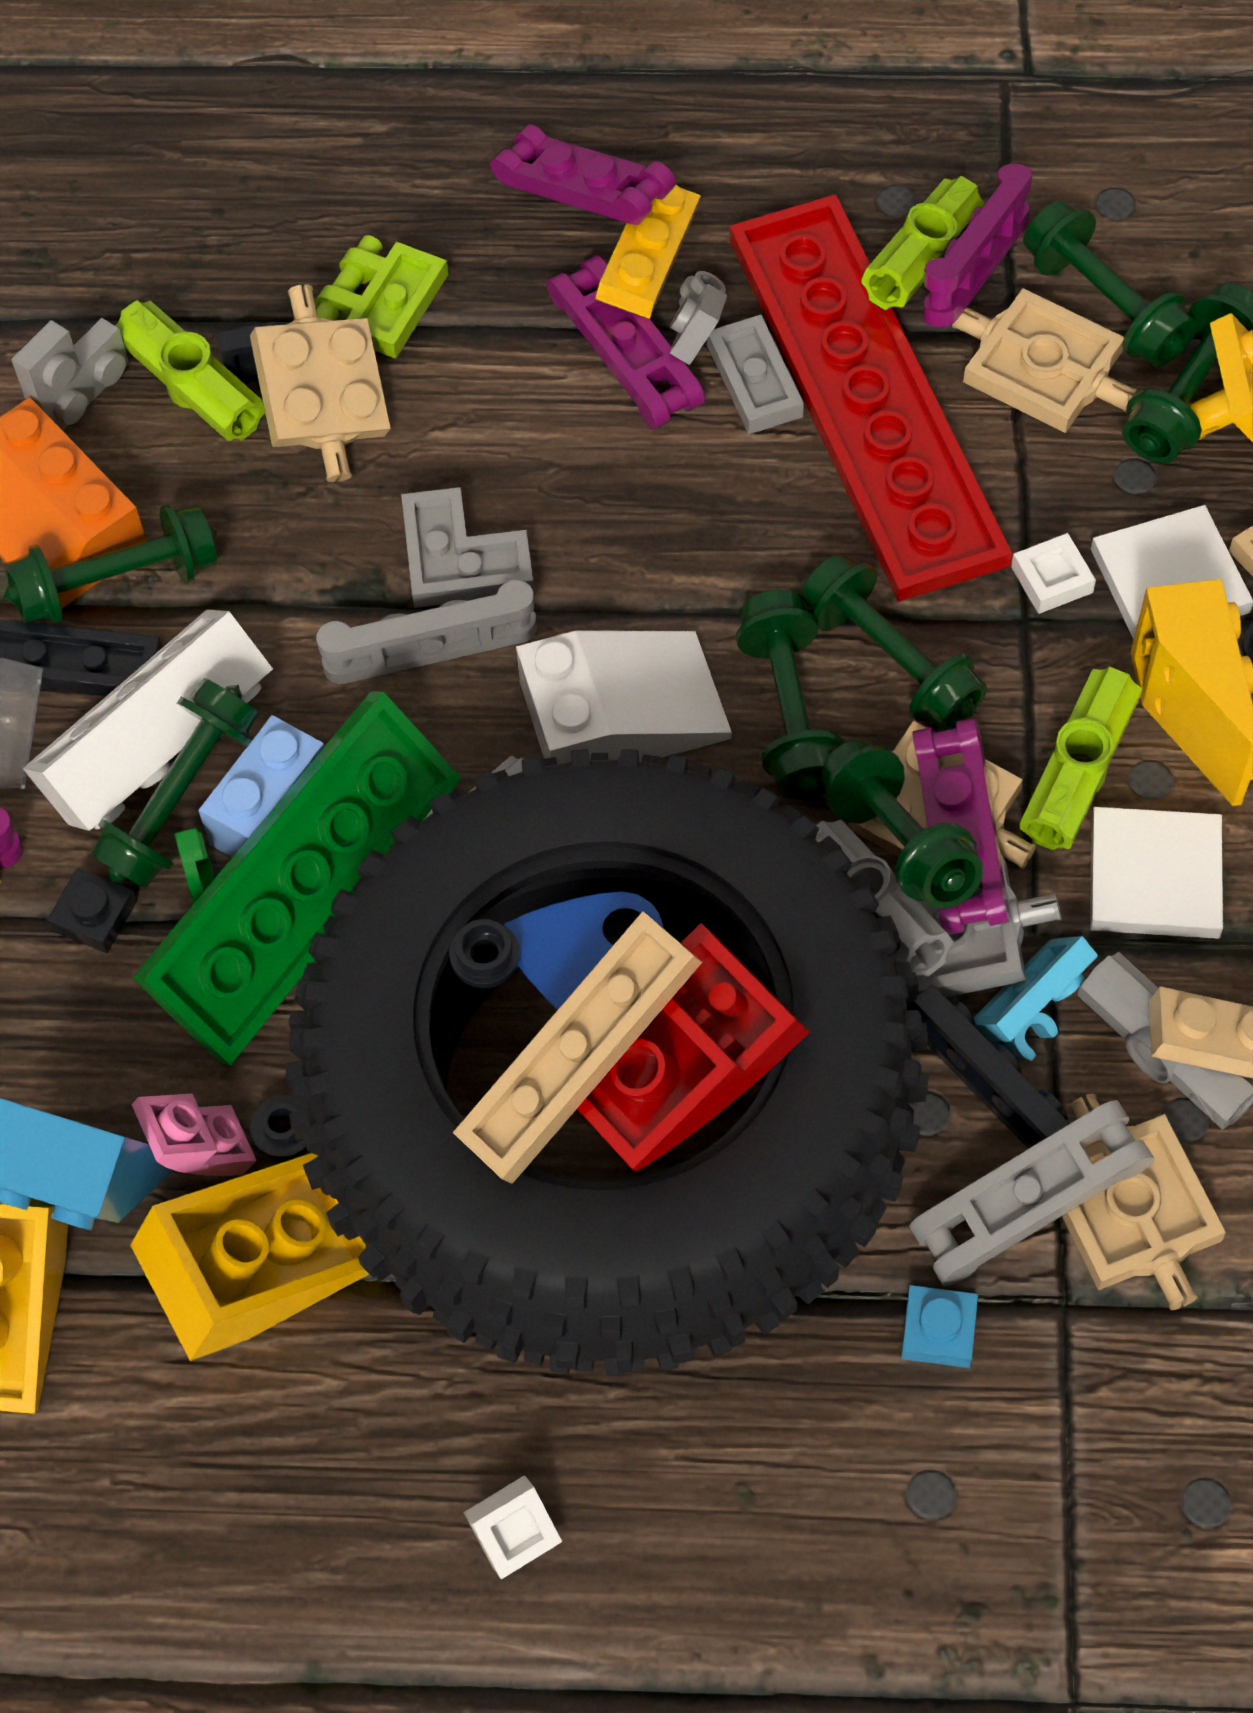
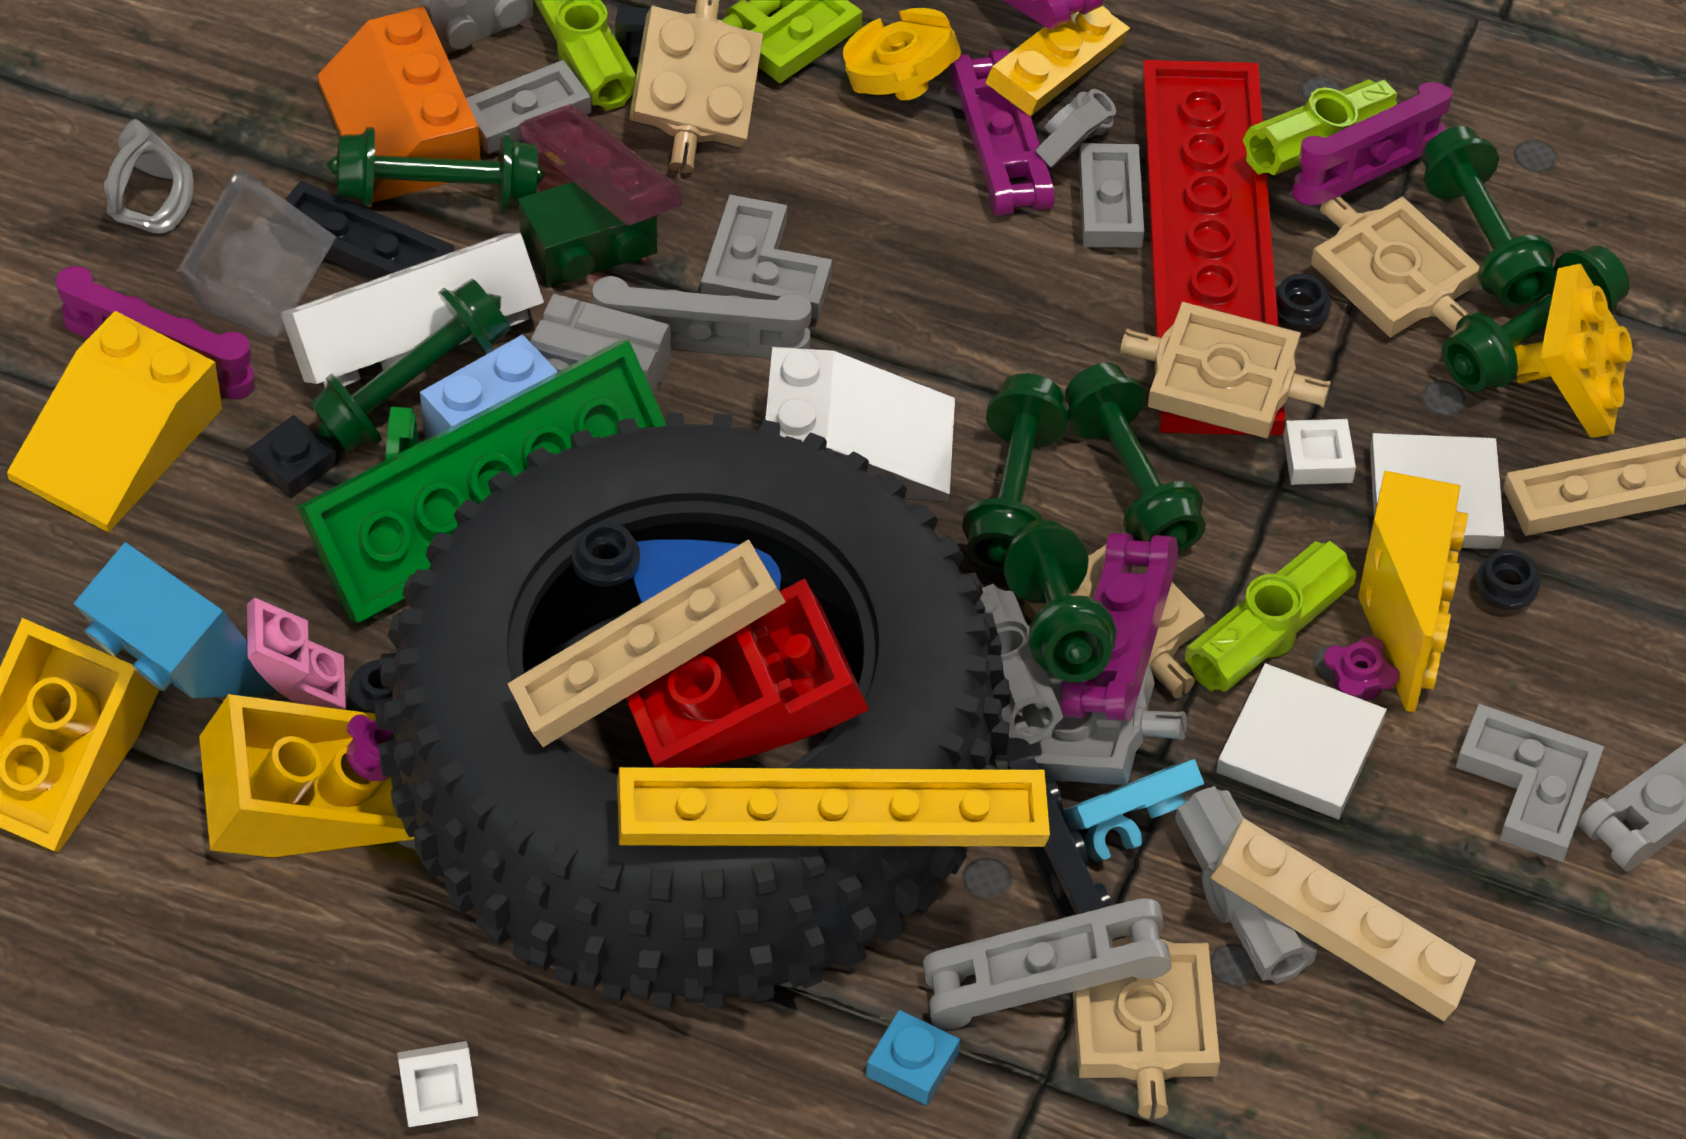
camera: 15 degrees right, 10 degrees down
none -> magenta plate [347,714,392,781]
none -> light grey plate [466,60,591,154]
none -> dark green brick [518,164,658,288]
none -> clear pink tile [520,104,682,226]
none -> light grey brick [530,294,671,396]
none -> yellow plate [617,767,1050,847]
none -> yellow plate [843,8,961,100]
none -> tan plate [1120,302,1331,439]
none -> black plate [1275,274,1331,331]
none -> magenta plate [1324,636,1399,701]

